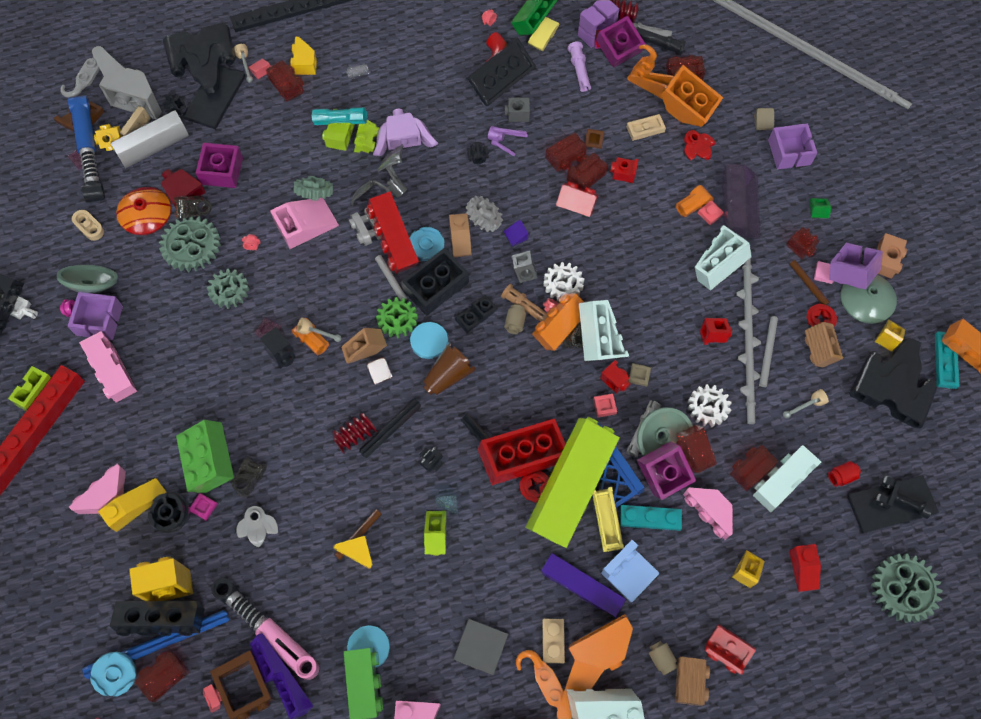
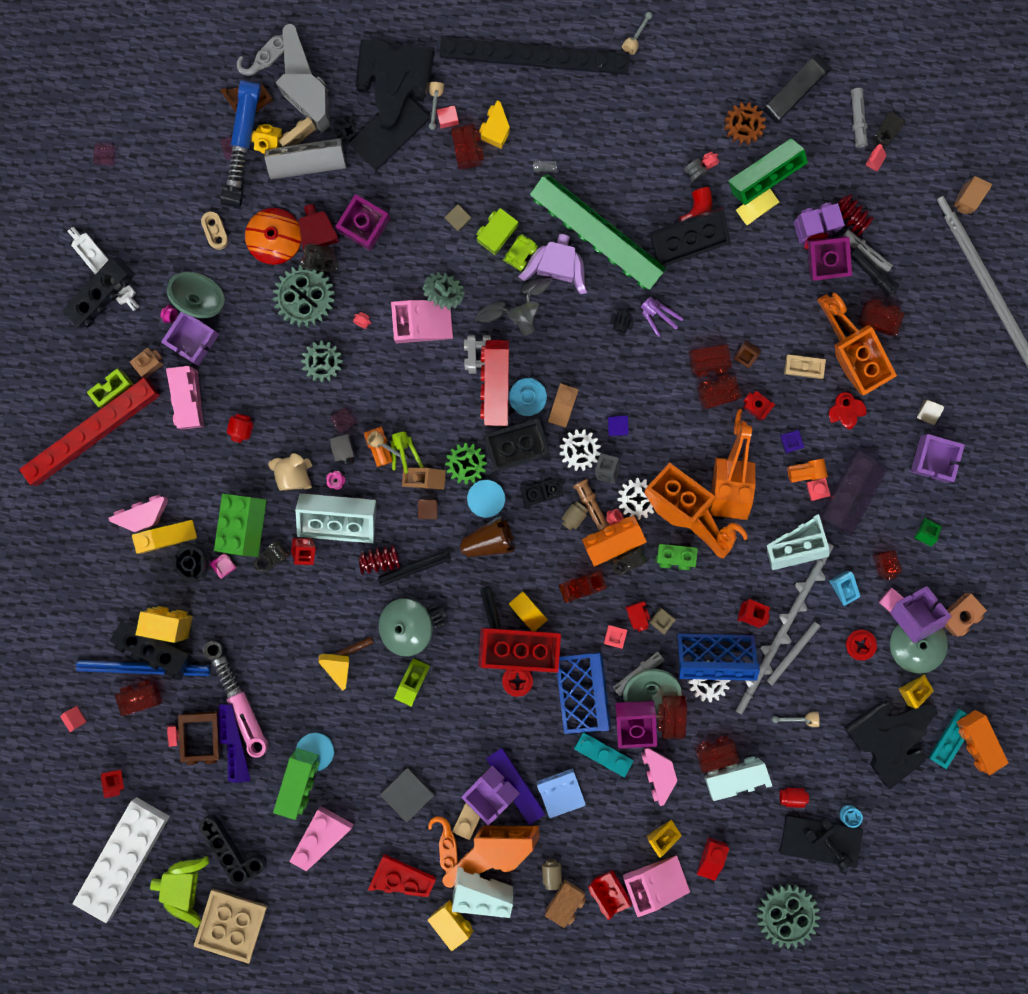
camera: 30 degrees right, 20 degrees up
medium azure tile [90,652,137,697] -> none
light grey plate [237,506,278,547] -> none
teal axle [311,107,368,125] -> none
light grey bar [375,255,408,301] -> none
clear light blue slope [436,495,458,515] -> none
light grey gear [465,196,503,232] -> none
dark grey brick [505,98,530,122] -> none
lime brick [525,417,620,548] -> none
brick [556,181,599,217] -> none
lavender pin [568,42,591,92] -> none
light aqua wedge [579,300,629,361] -> none
light yellow container [592,487,624,552] -> none
reddish brown bar [789,260,830,305] -> none
medium nougat brick [805,322,843,367] -> none
none -> medium nougat brick [130,347,164,379]
none -> red head [226,413,254,443]
none -> tan piece [268,453,312,491]
none -> red brick [291,538,316,565]
none -> light aqua slope [296,494,376,543]
none -> dark pink plate [326,471,345,490]
none -> sand green dish [379,598,433,656]
none -> lime plant [390,432,424,474]
none -> dark tan tile [444,205,471,232]
none -> medium lavender piece [461,765,520,826]
none -> yellow slope [509,591,548,631]
none -> brick [530,174,667,290]
none -> white gear [559,430,601,471]
none -> clear red brick [559,570,607,603]
none -> bright pink slope [623,855,690,917]
none -> orange slope [644,463,748,558]
none -> bright green bracket [655,544,697,570]
none -> blue fence [677,633,760,681]
none -> dark grey wheel [684,158,708,182]
none -> orange slope [708,409,756,520]
none -> dark purple tile [780,429,804,453]
none -> medium azure slope [829,571,860,606]
none -> medium azure wheel [839,805,863,828]

